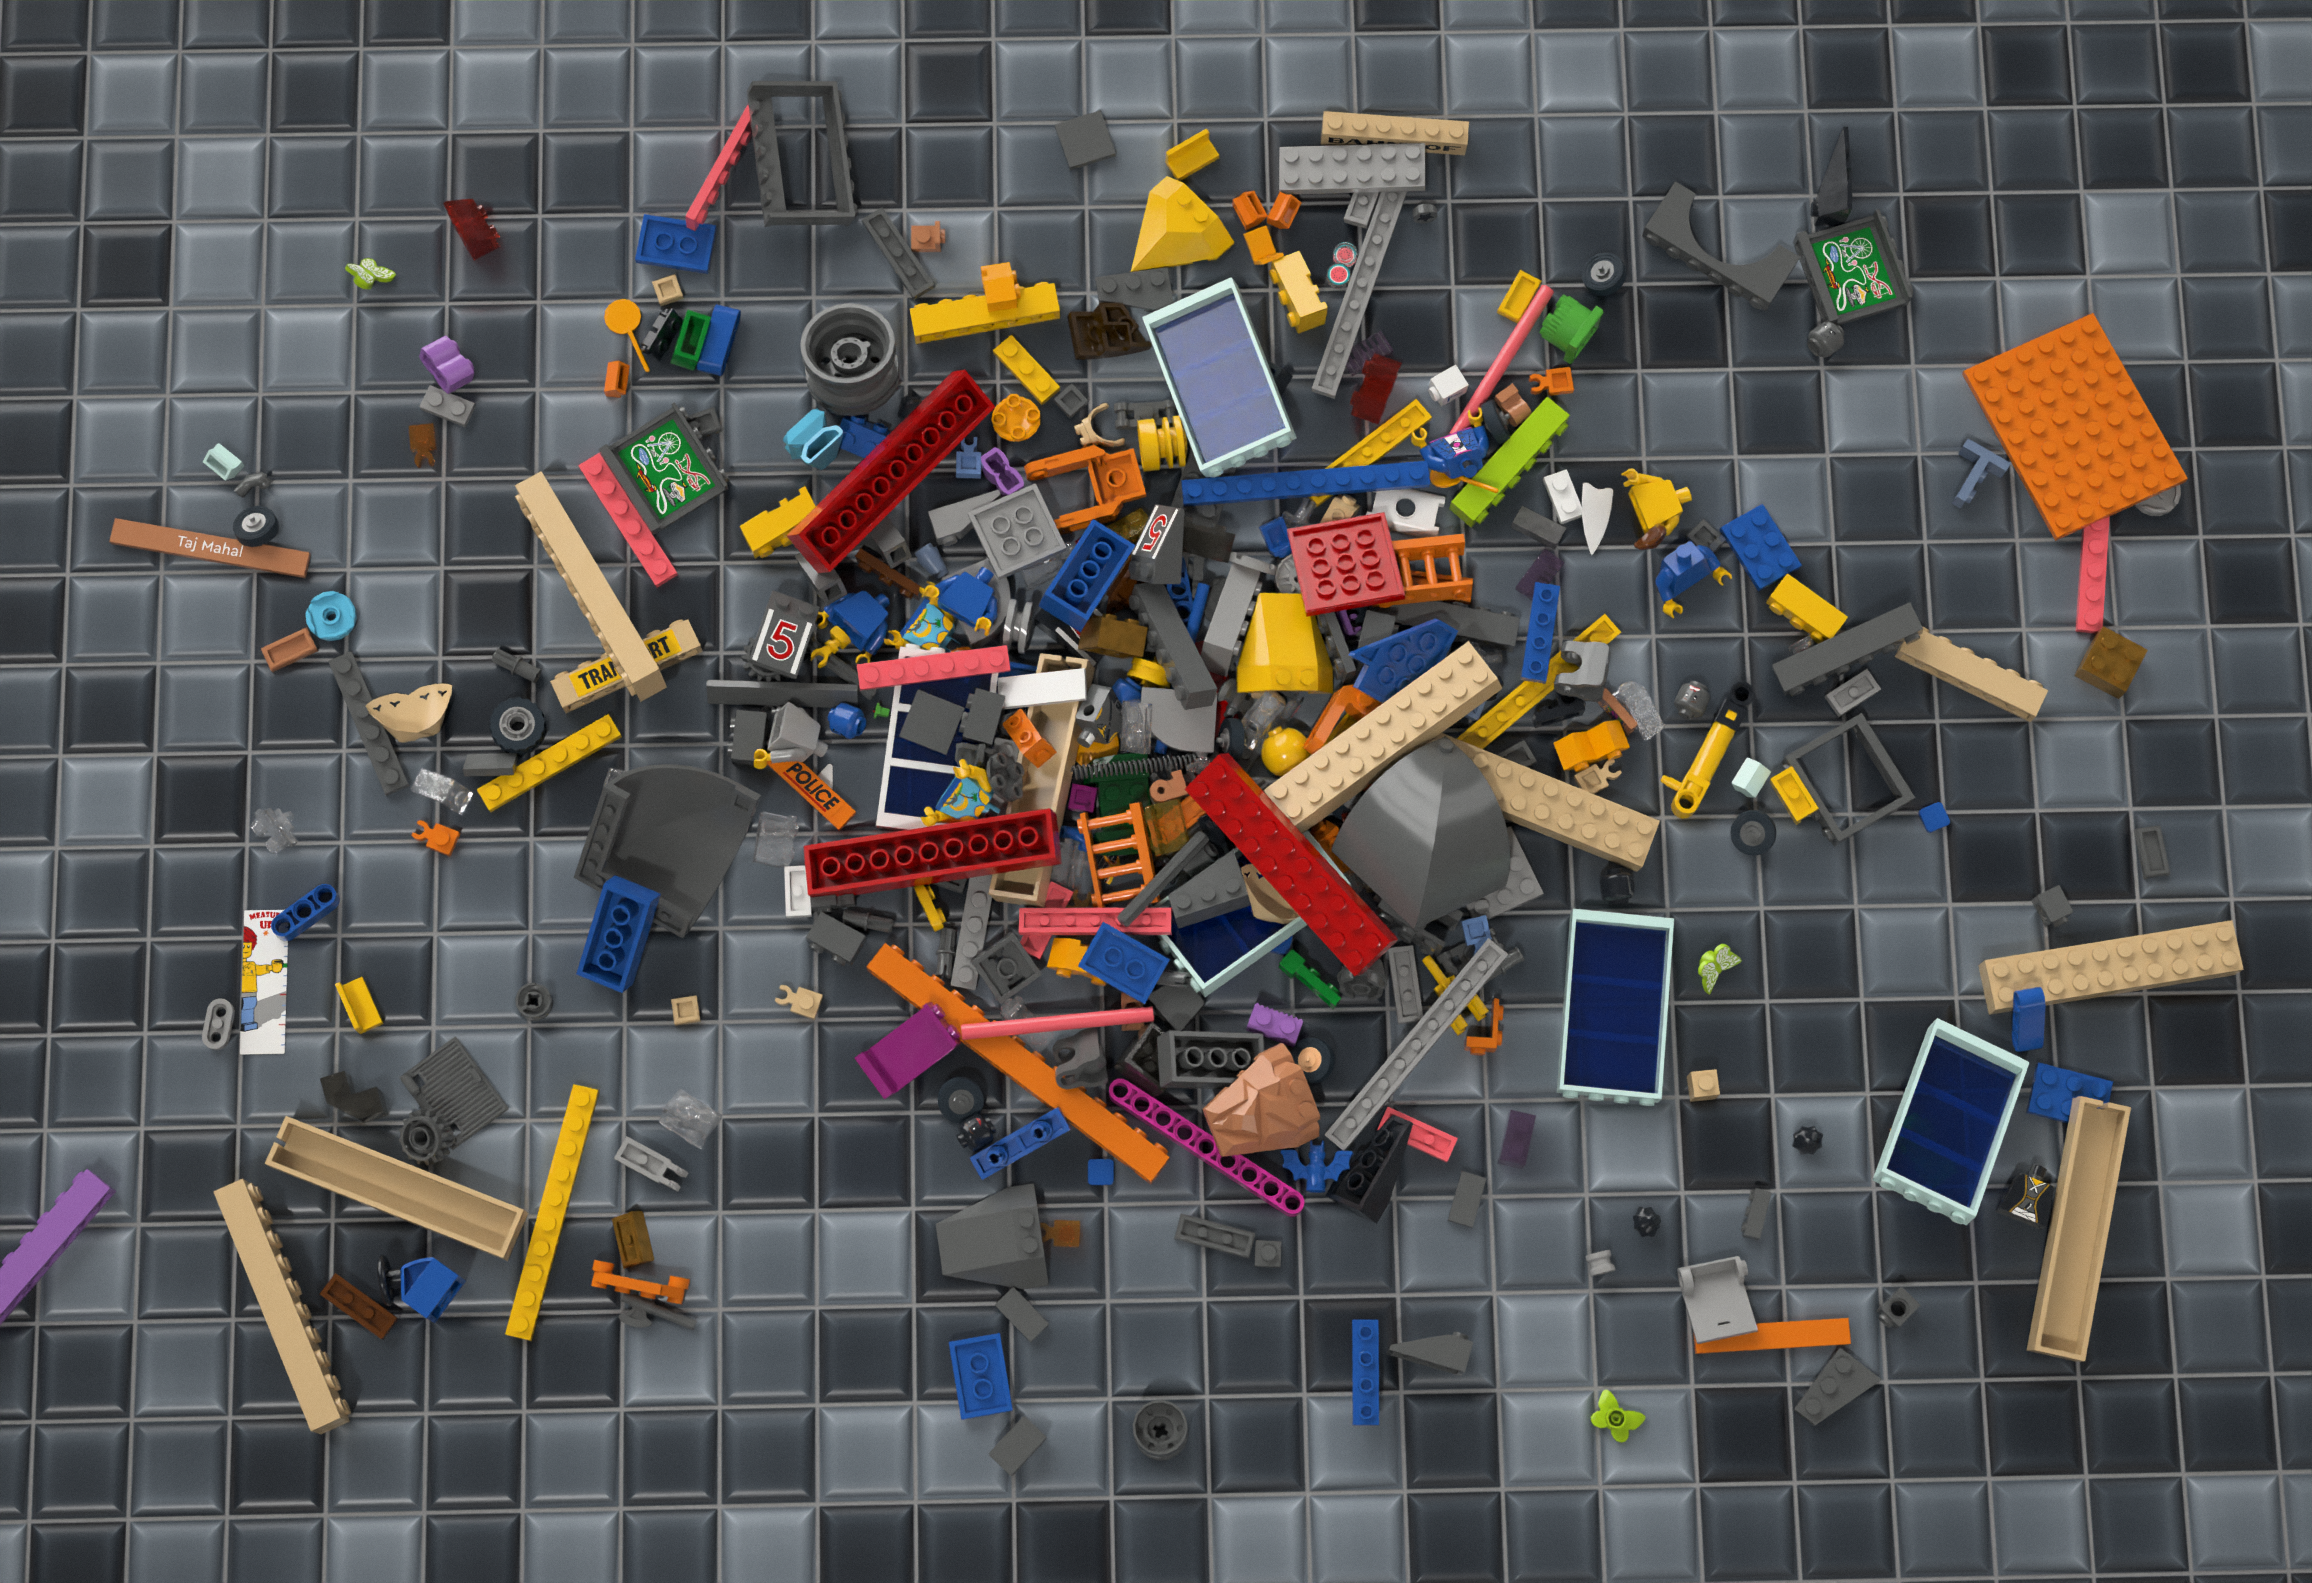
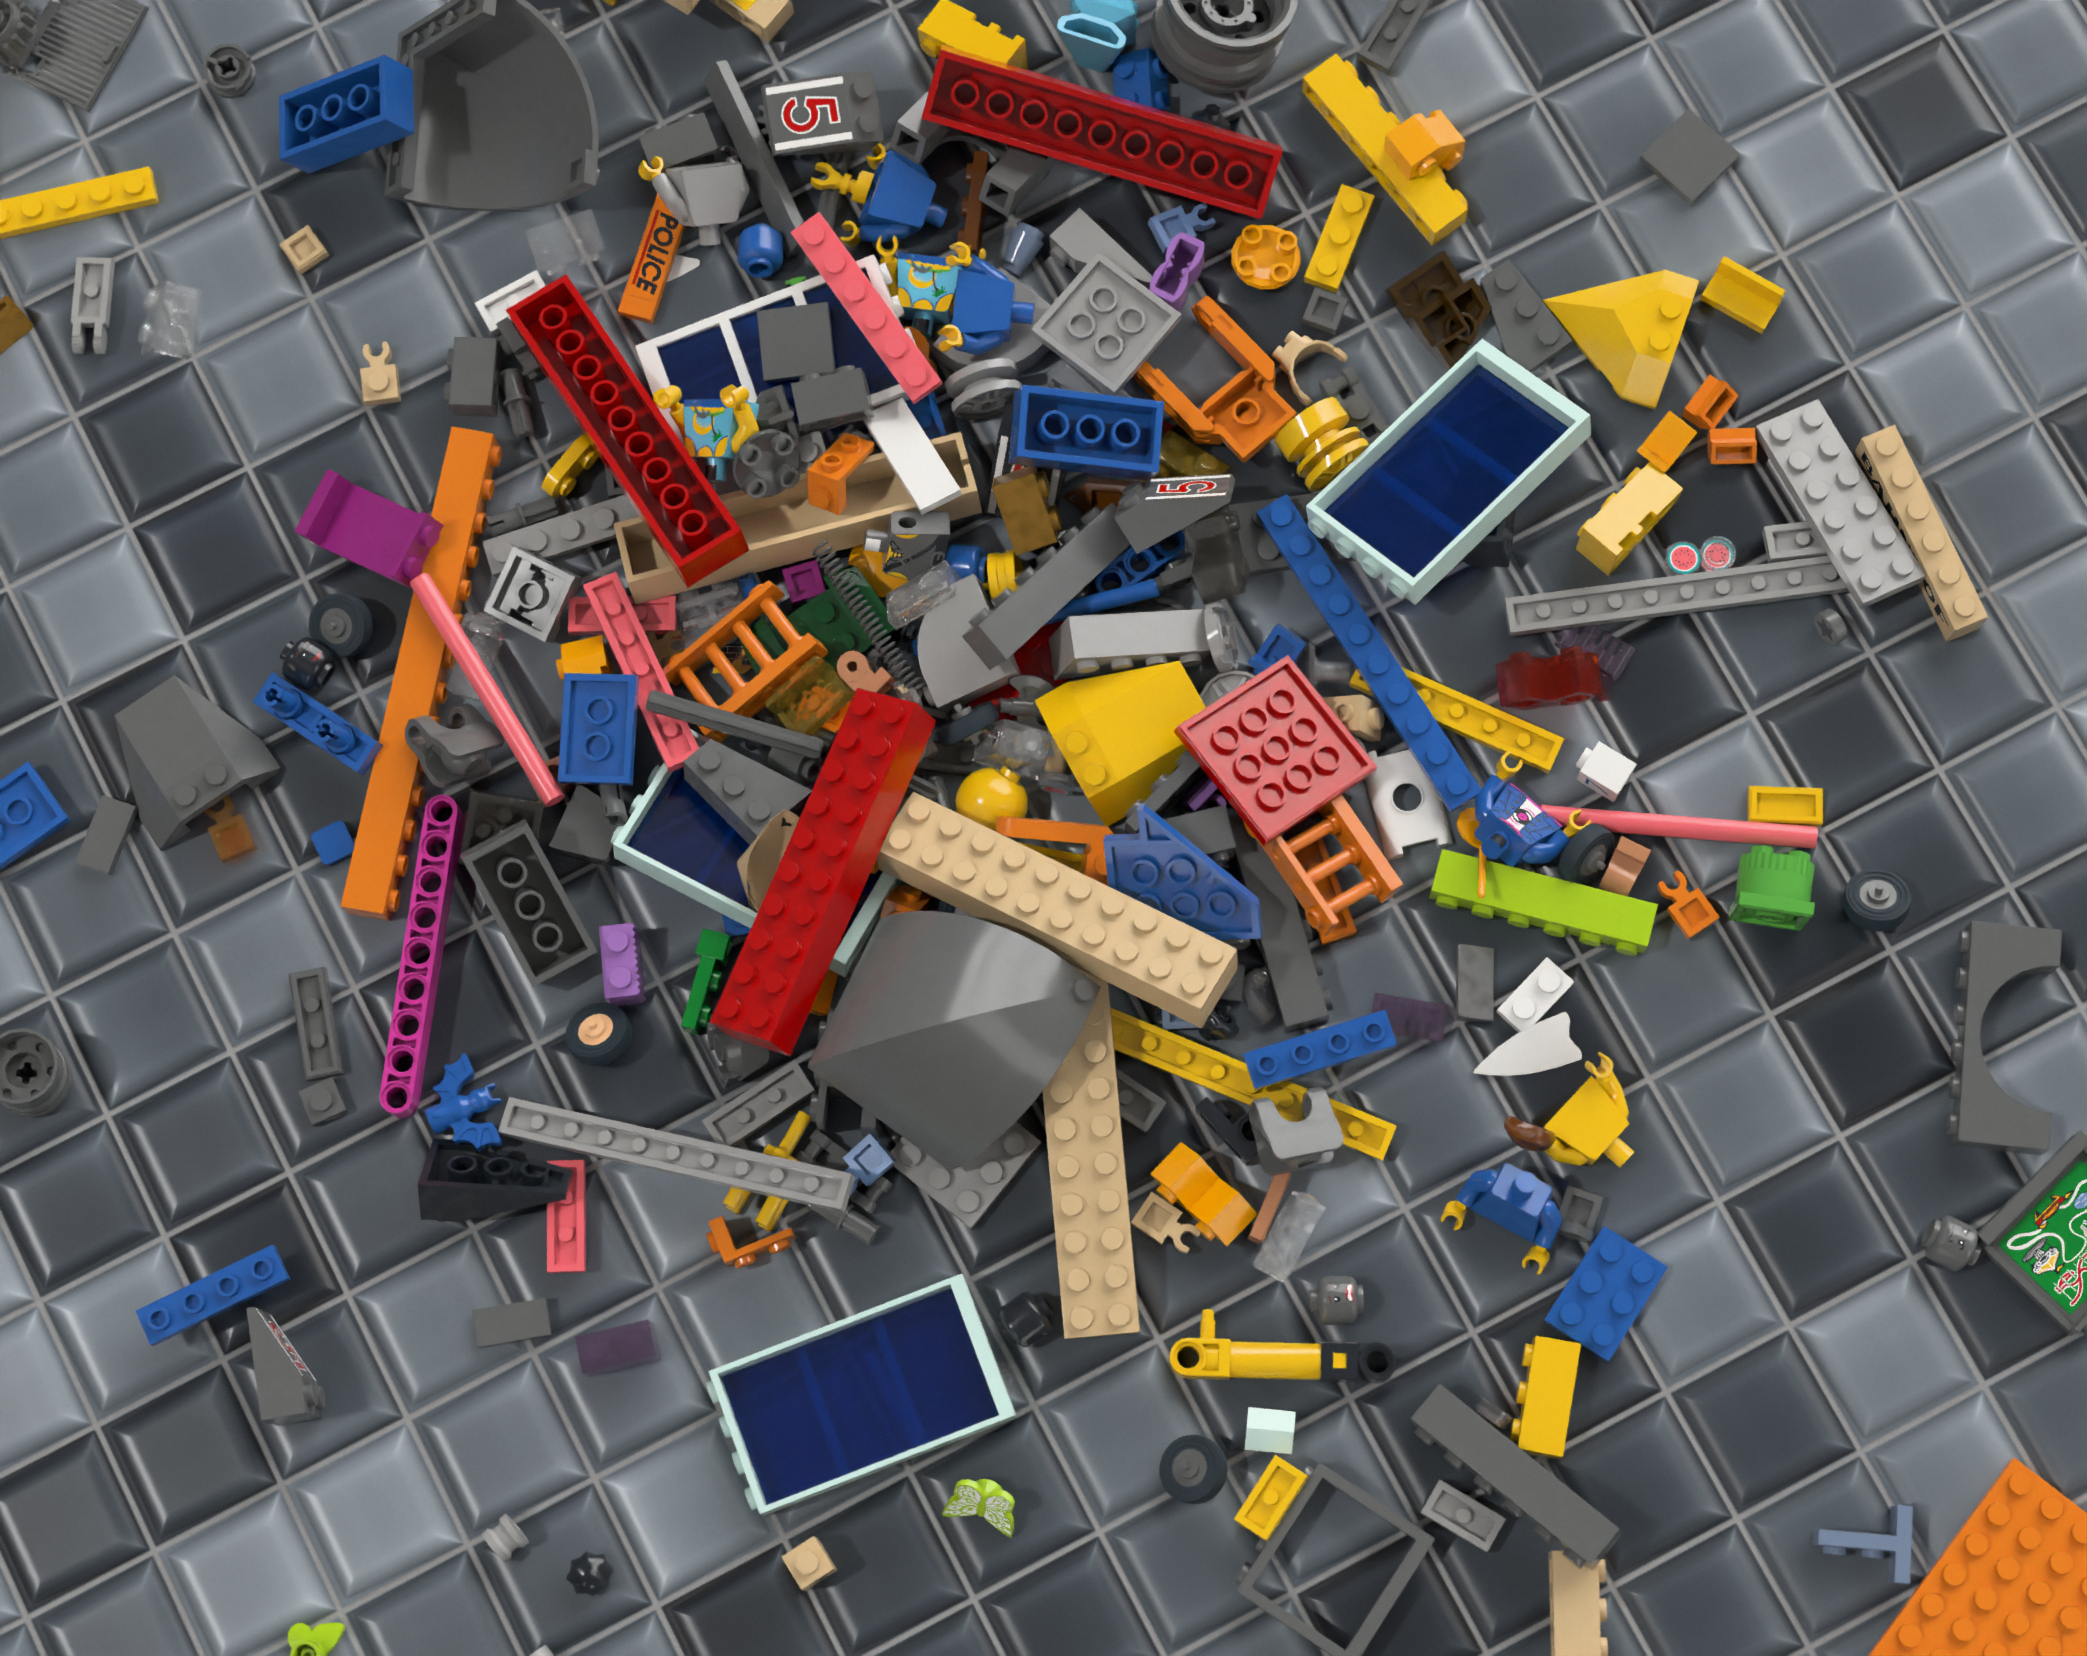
camera: 75 degrees right, 0 degrees up
nougat bracket [911,221,945,252] -> none
nougat wedge [1202,1043,1320,1157] -> none

